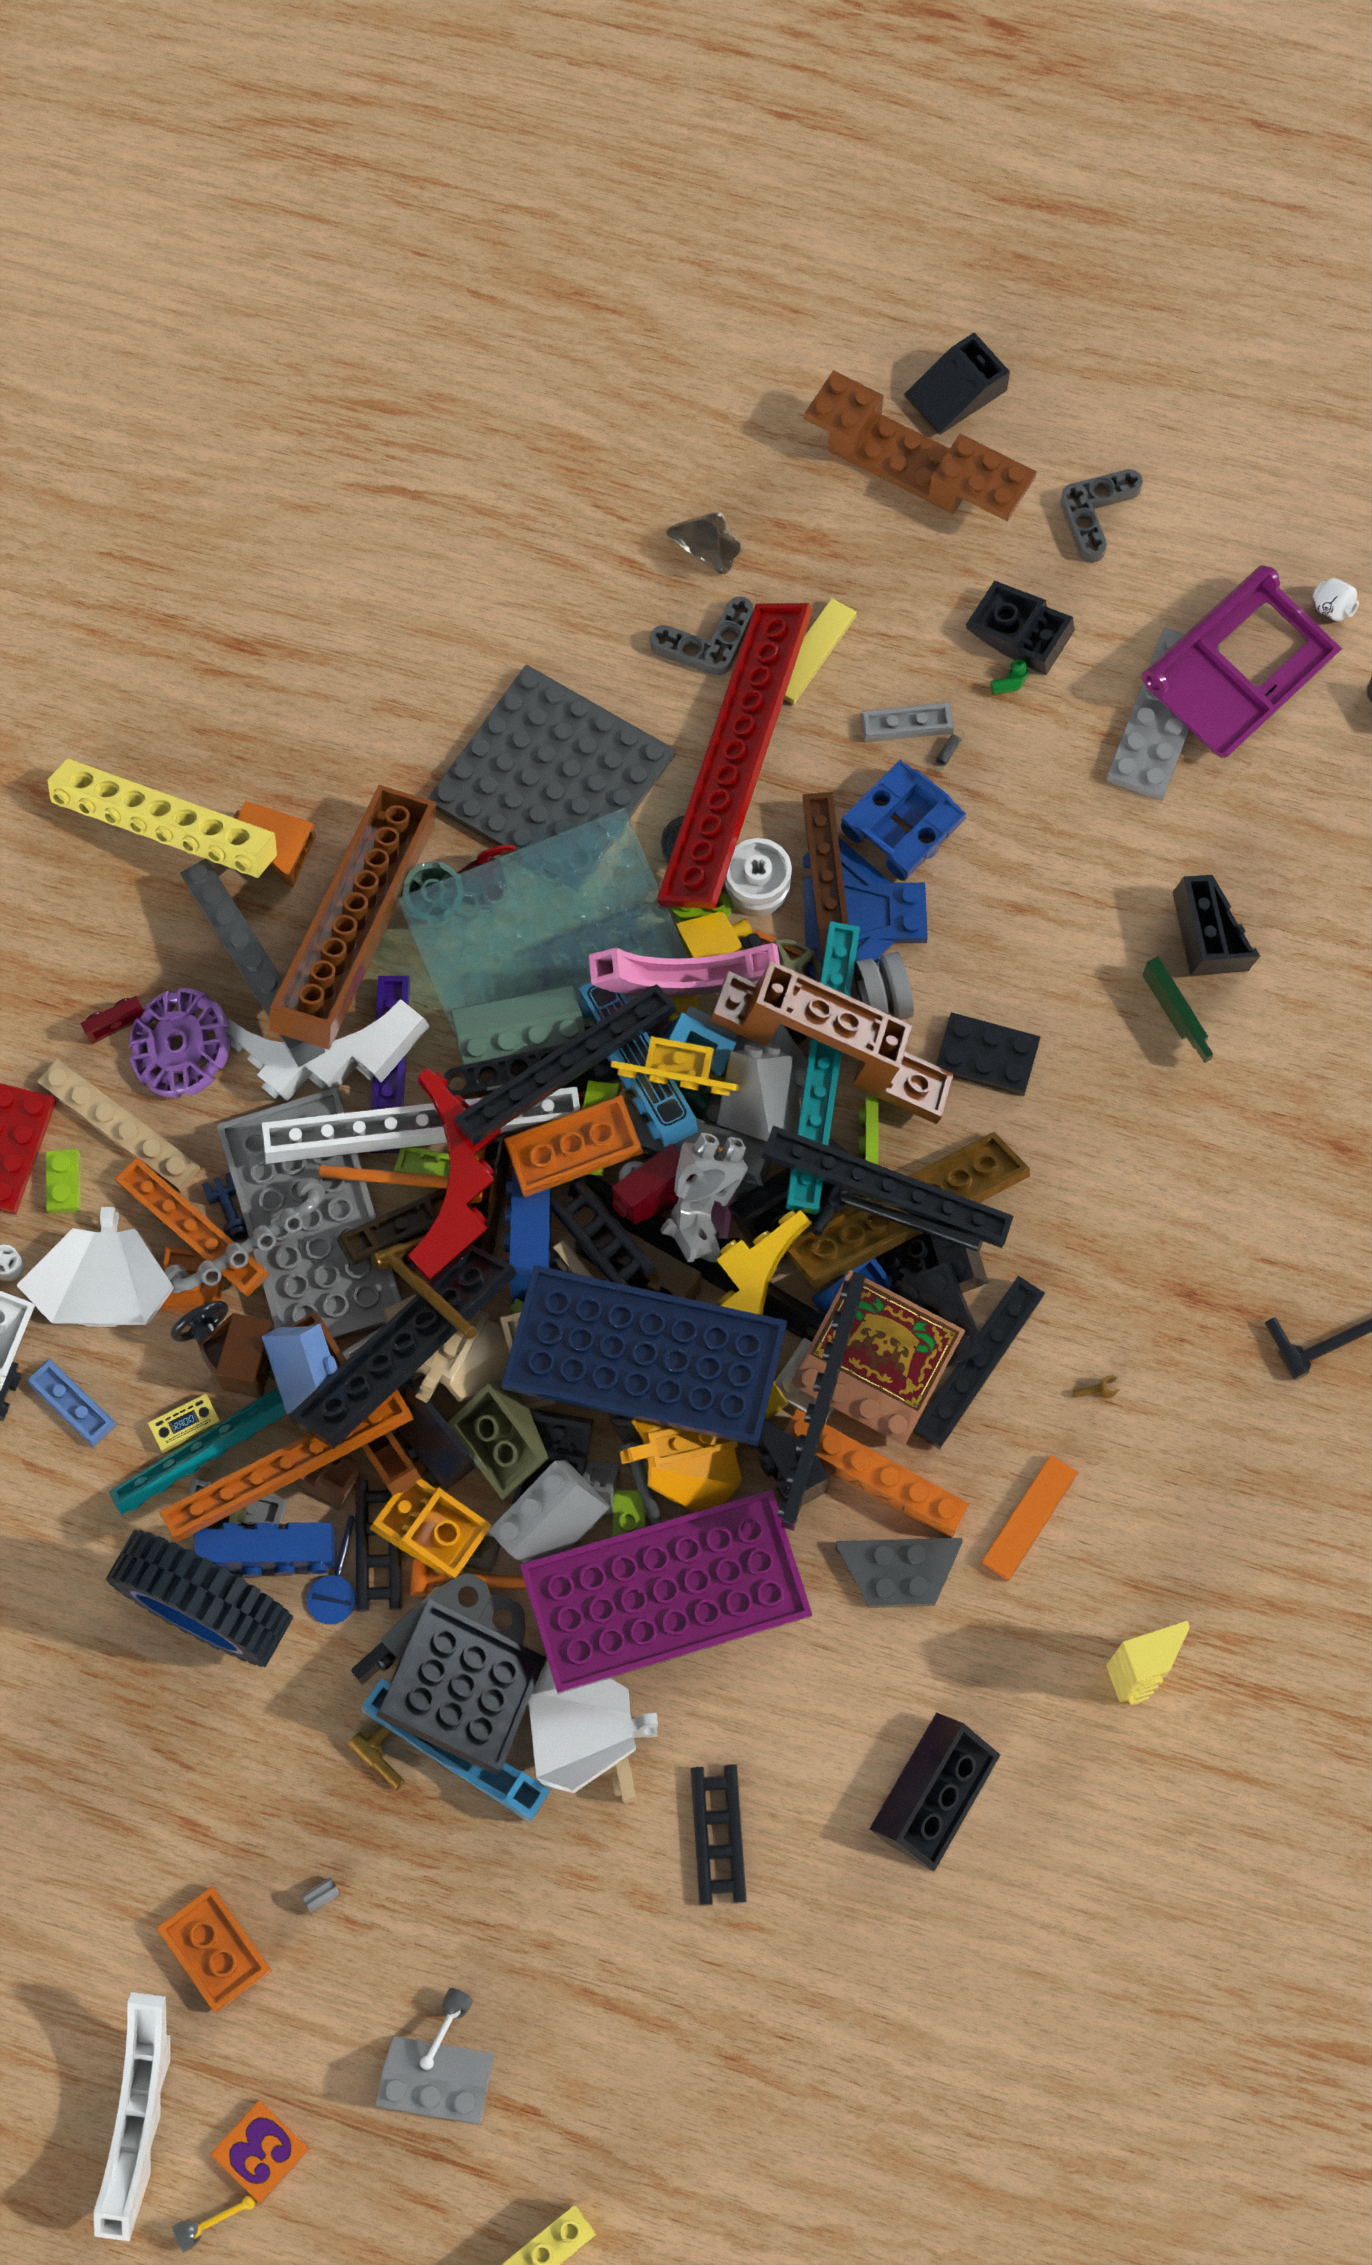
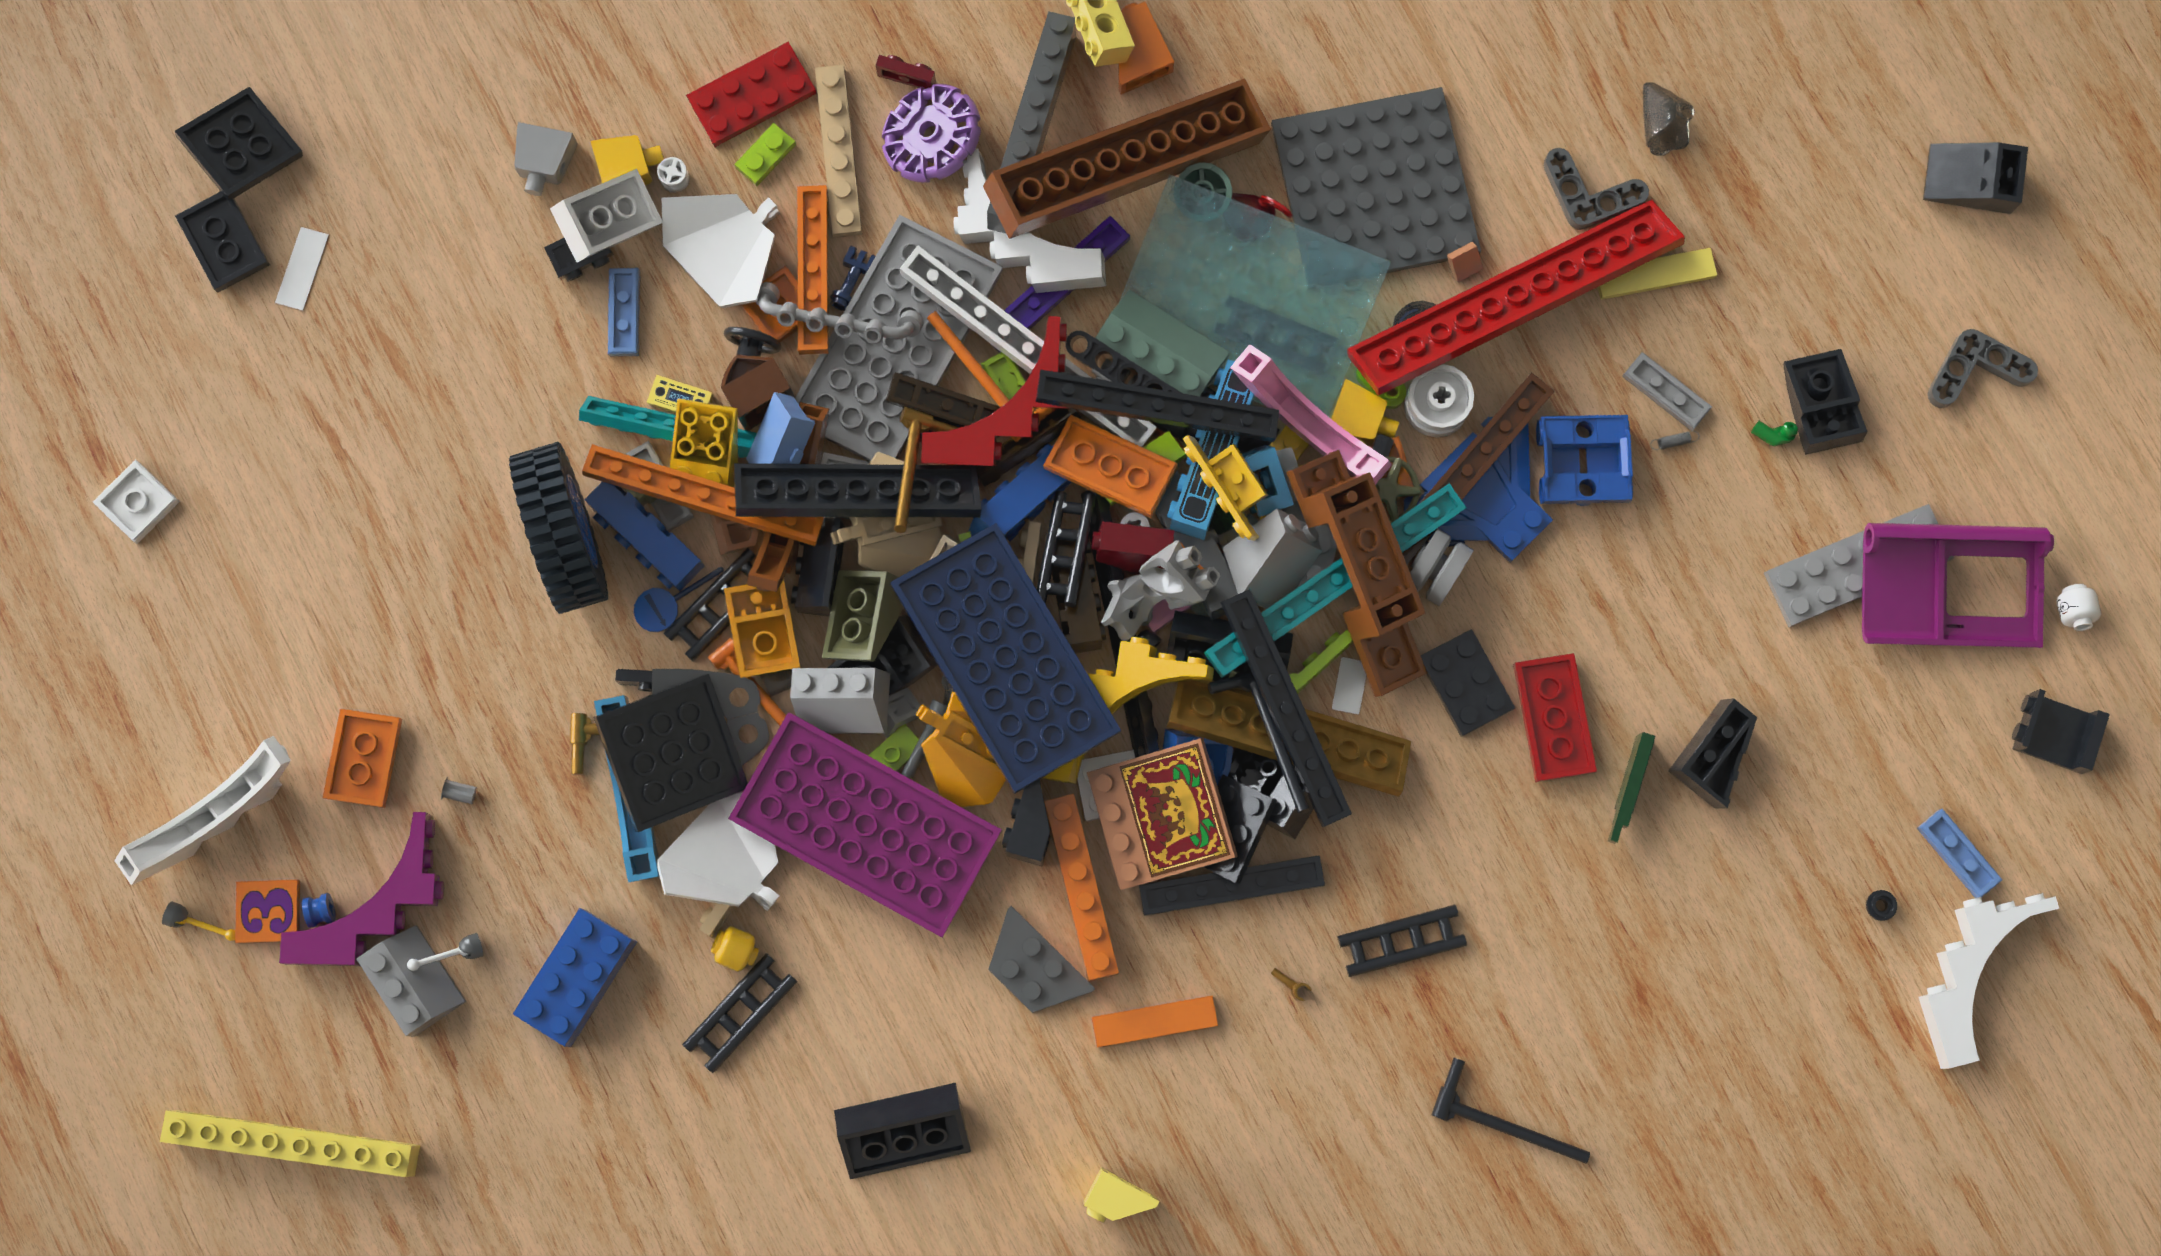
camera: 45 degrees right, 10 degrees up
black plate [777,1272,866,1531] -> none
dark orange bracket [804,370,1037,522] -> none
none -> magenta arch [279,812,444,966]
none -> blue wheel [302,893,336,928]
none -> blue brick [513,908,637,1047]
none -> yellow slope [670,398,738,487]
none -> yellow head [711,926,759,972]
none -> white sticker [1332,657,1366,714]
none -> black bar [1337,904,1467,977]
none -> nougat tile [1447,242,1483,282]
none -> red plate [1513,653,1597,782]

